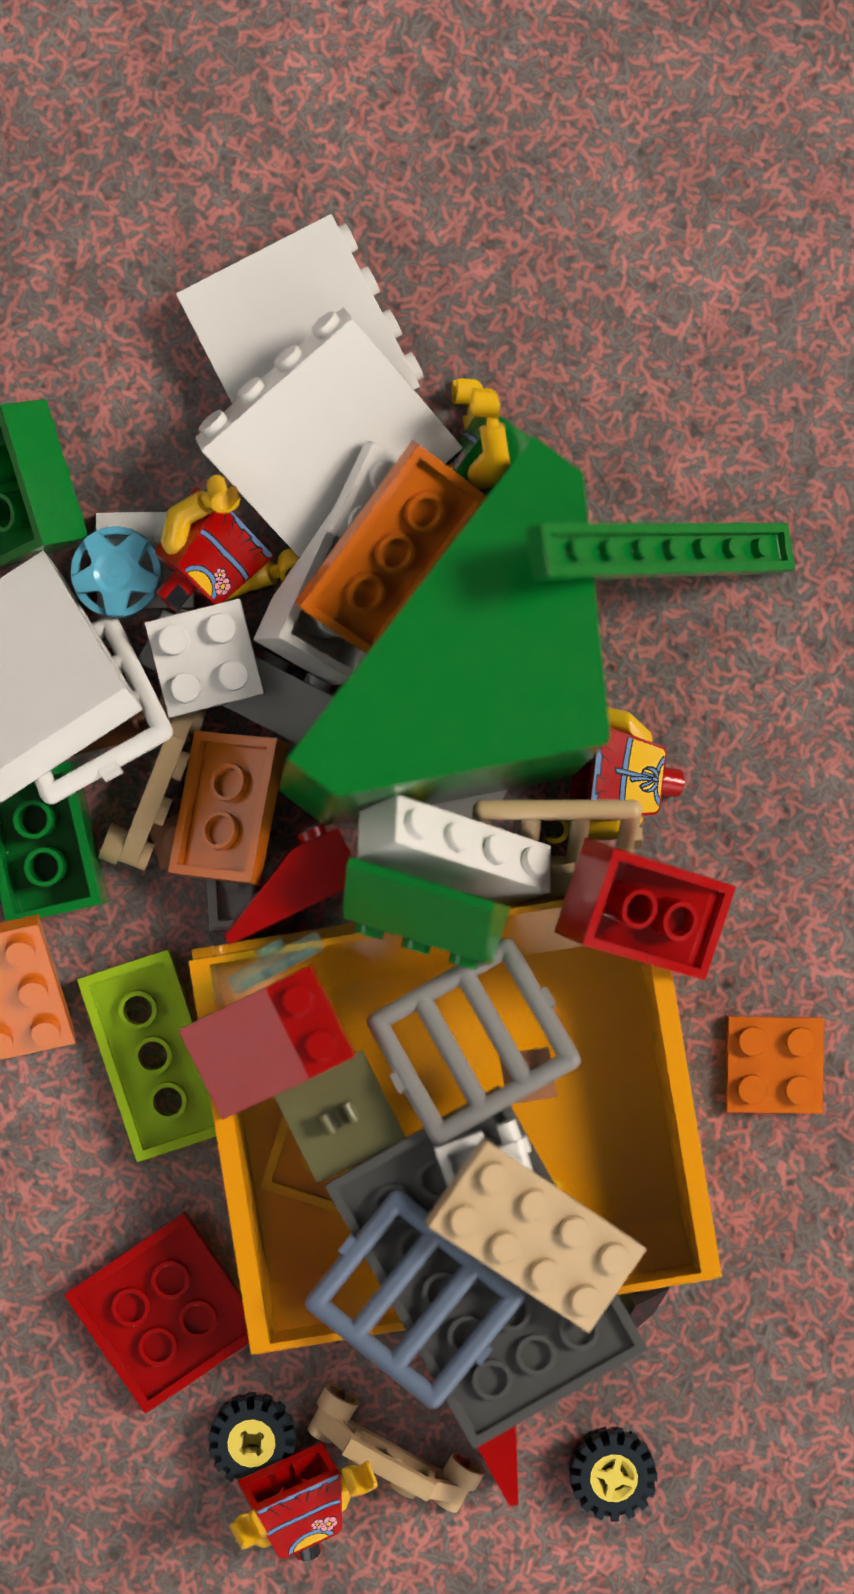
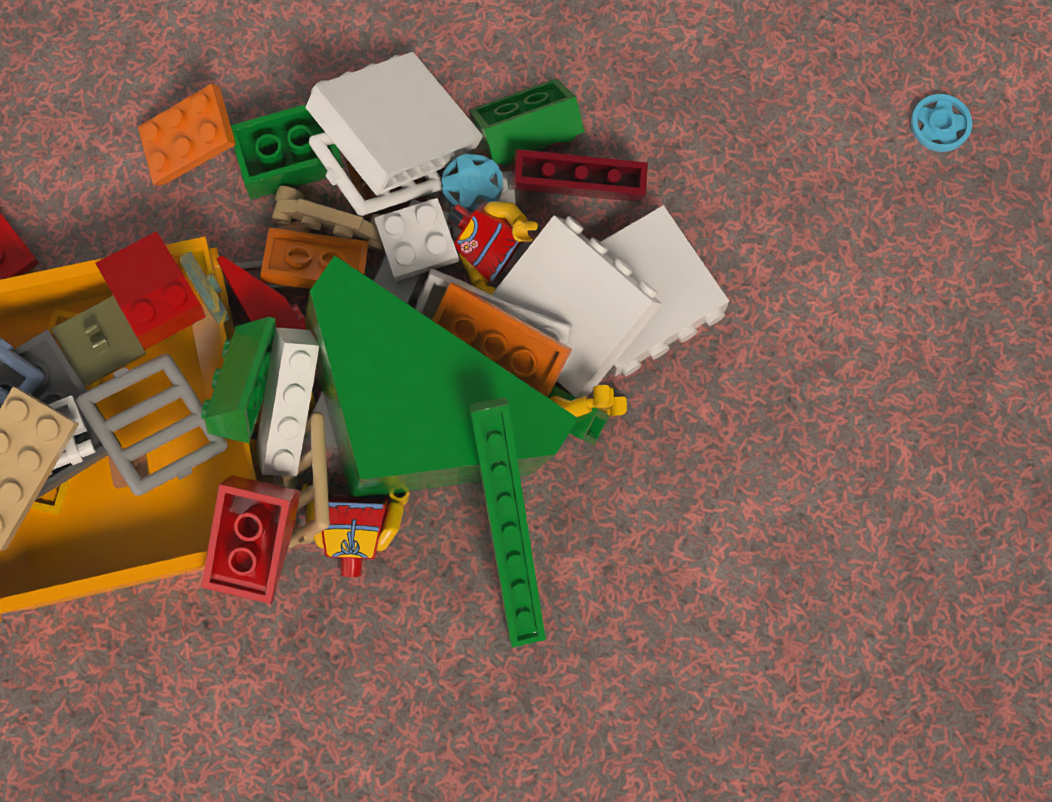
camera: 80 degrees right, 15 degrees down
lime plate [77,948,216,1162] -> none
orange plate [725,1015,825,1114] -> none
none -> dark red brick [510,149,648,202]

